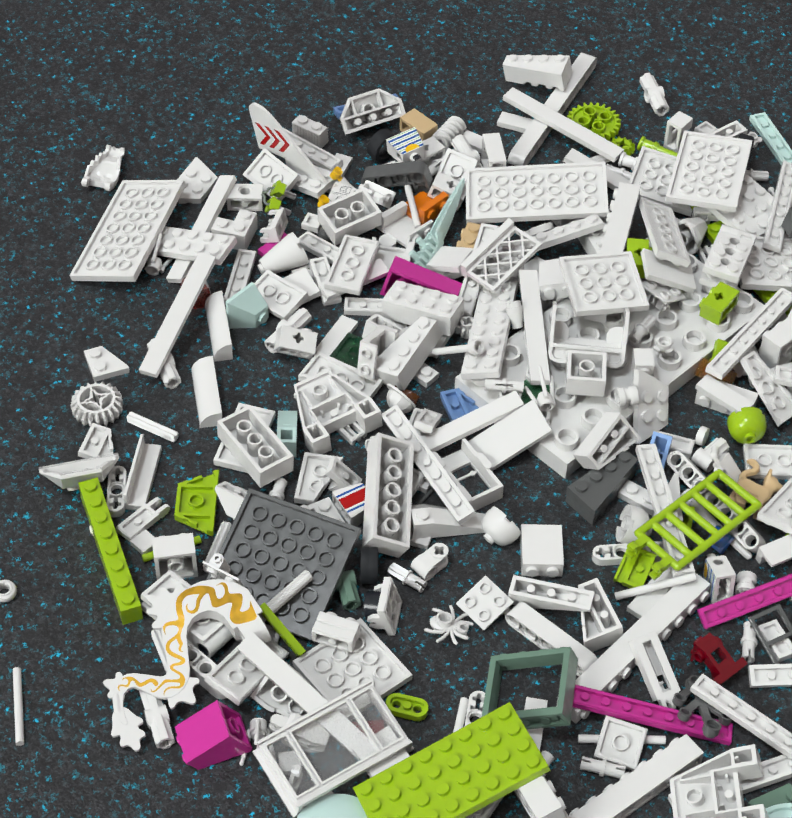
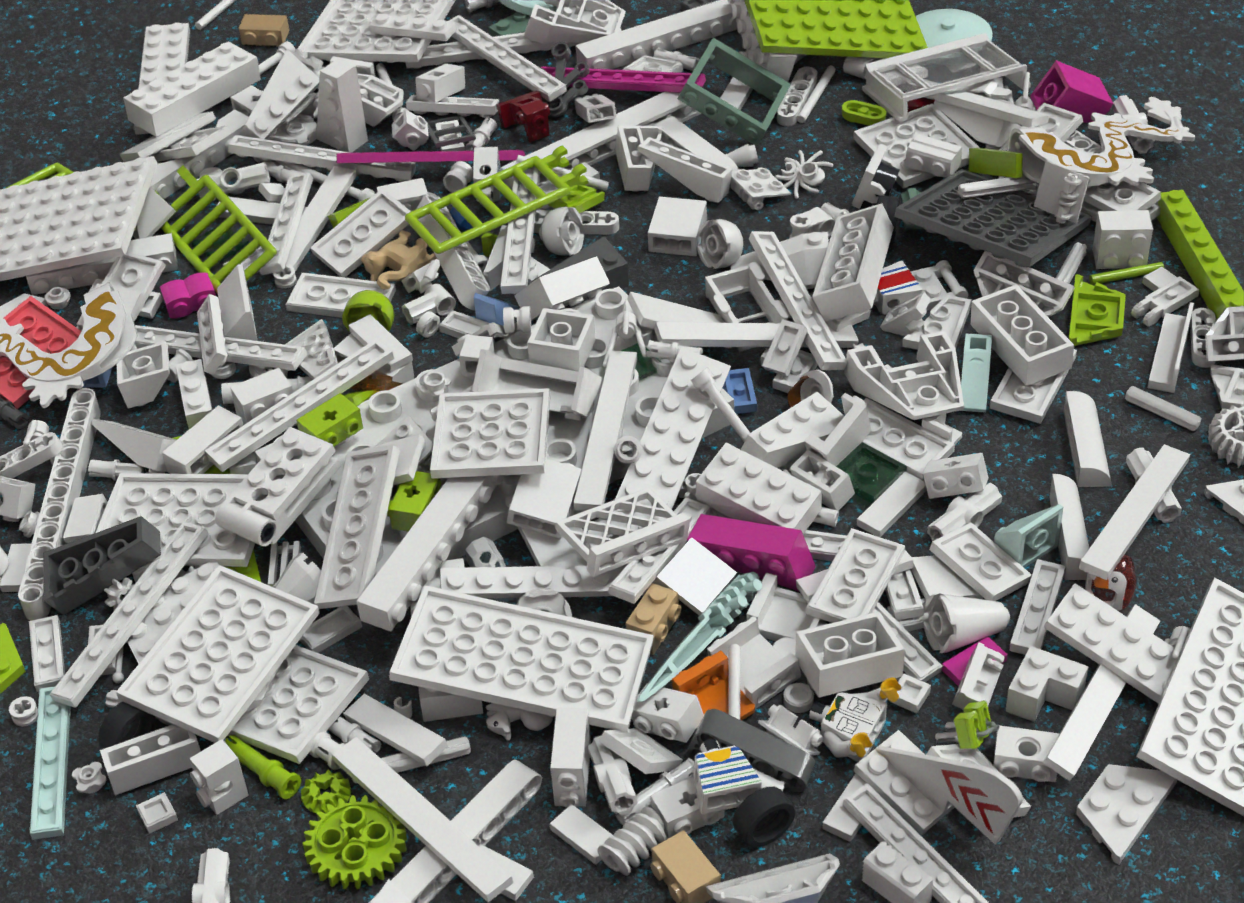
camera: 165 degrees left, 5 degrees down
none -> white cone [725,144,759,167]

